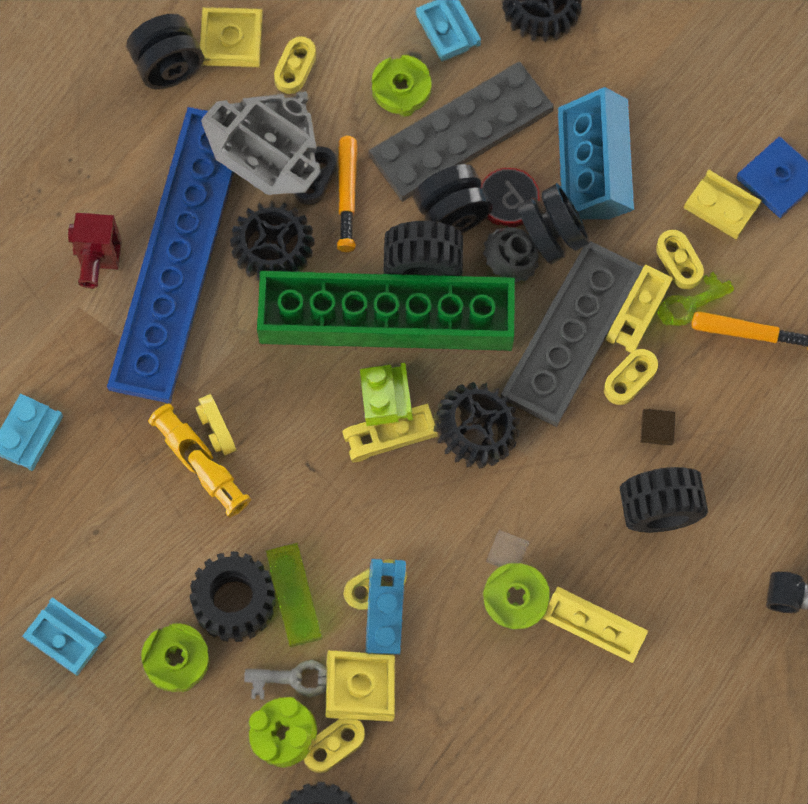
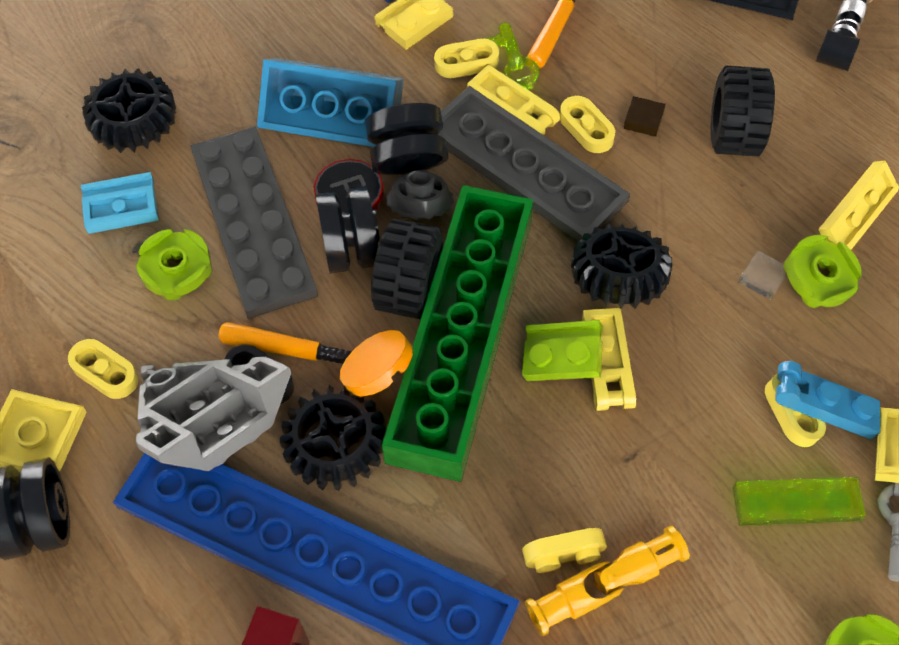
camera: 75 degrees left, 10 degrees down
black tyre [189,551,276,642] -> none
none -> light orange tile [340,330,413,397]

